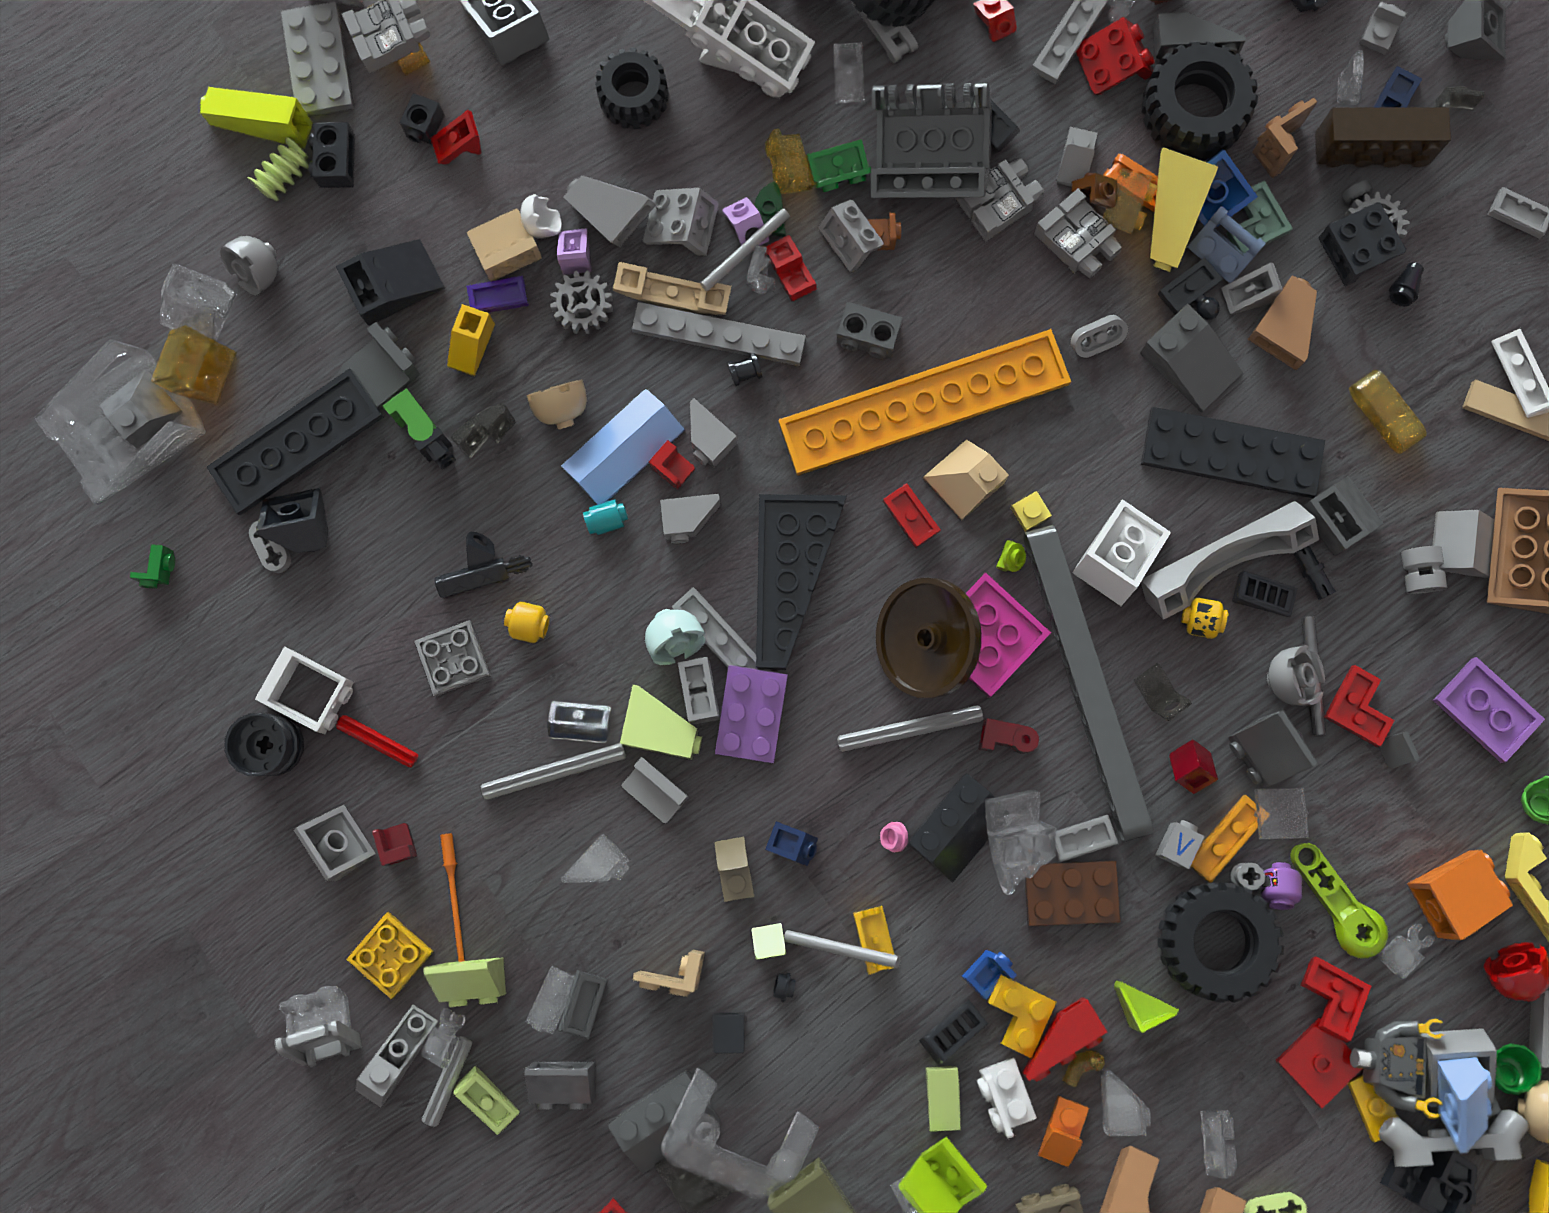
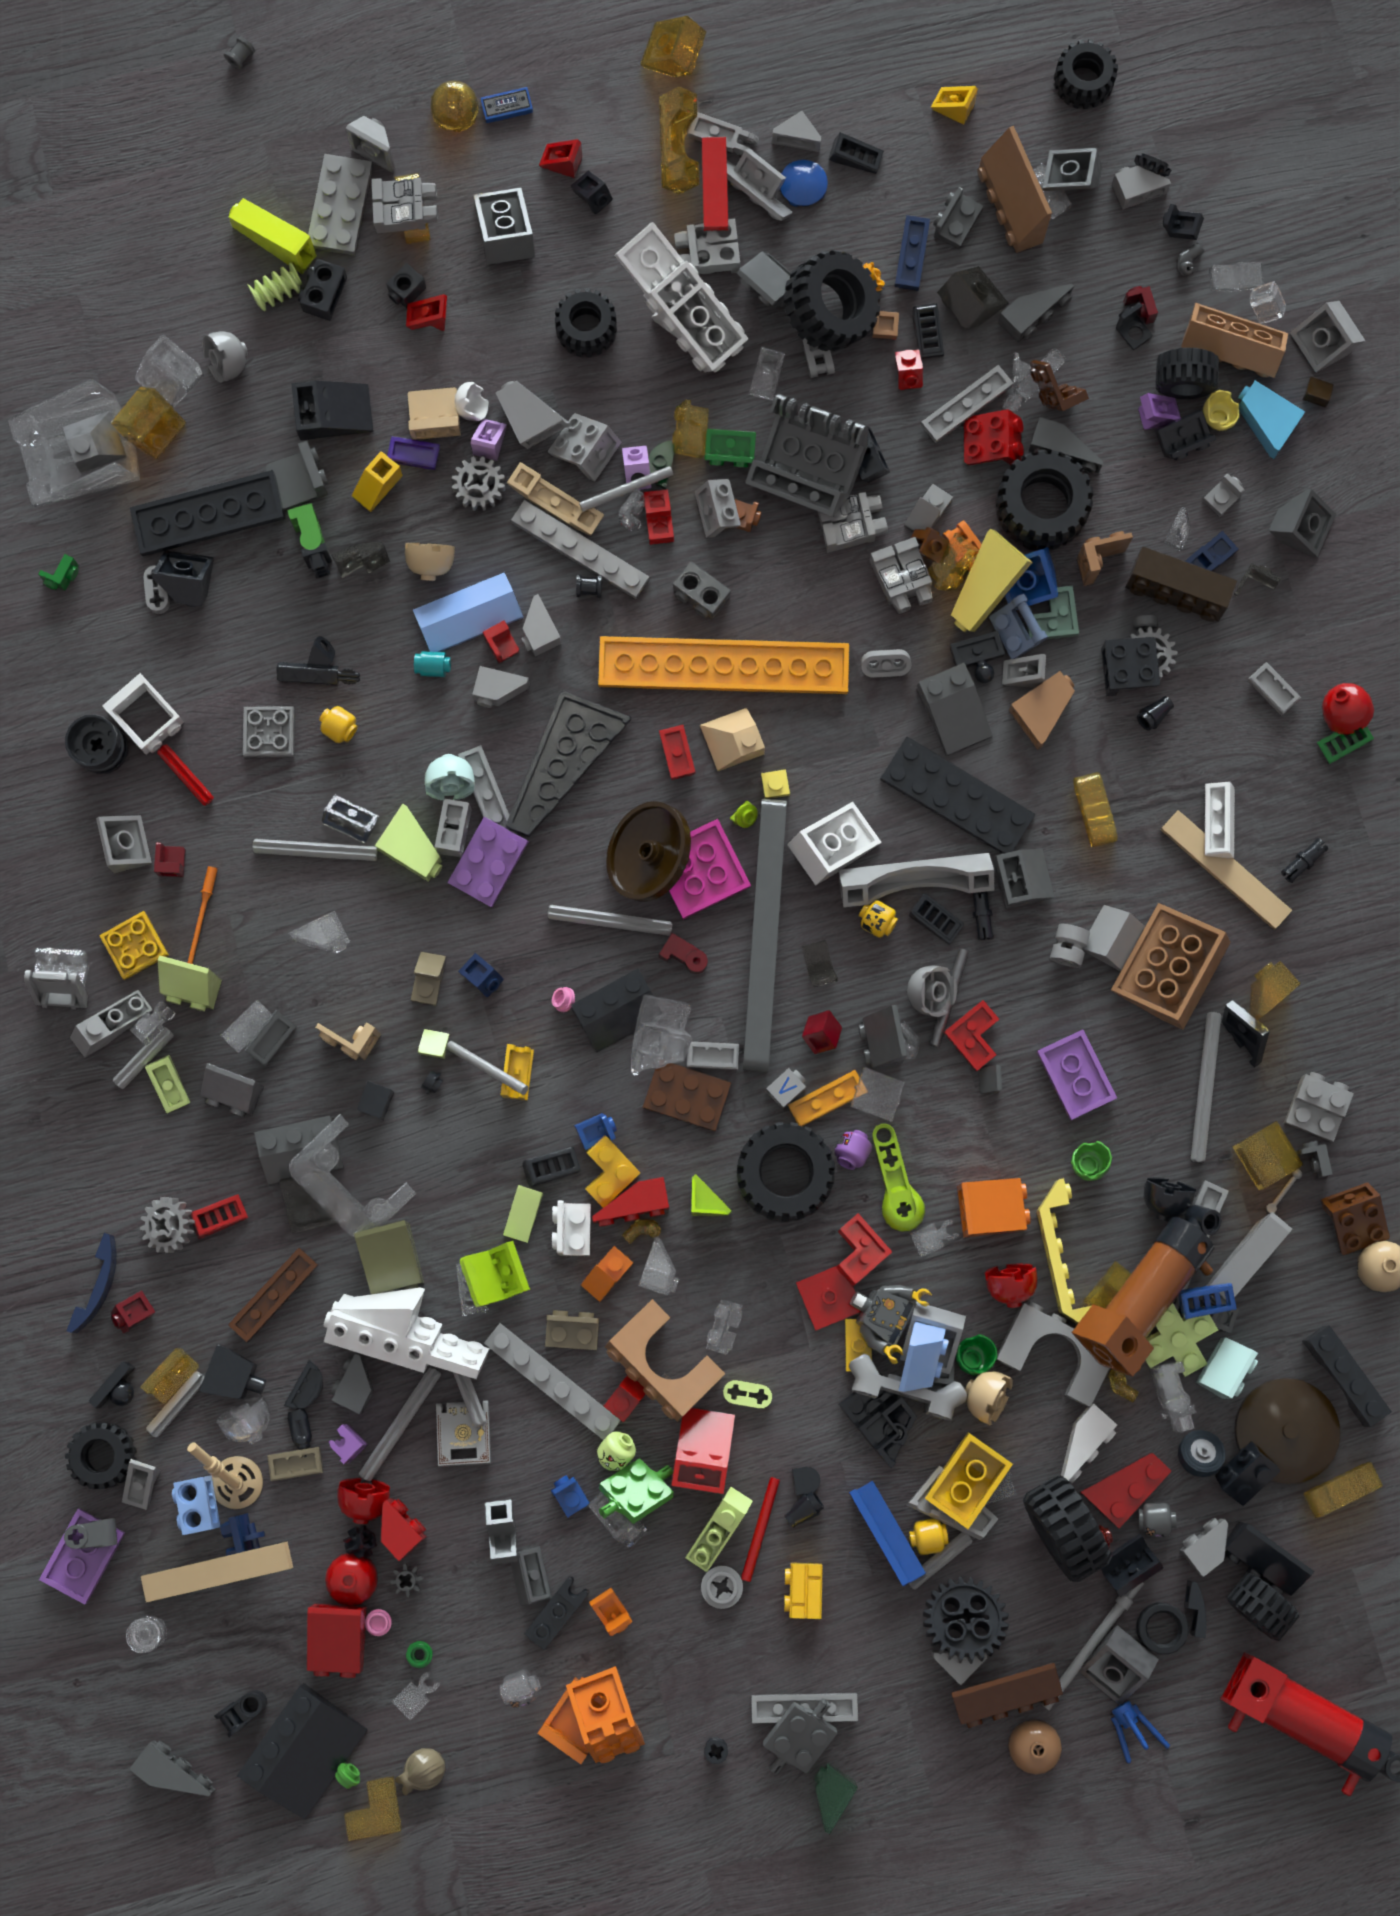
camera: 15 degrees right, 0 degrees up
light grey panel [622,757,689,823] -> none
light grey bush [1230,863,1265,890] -> none

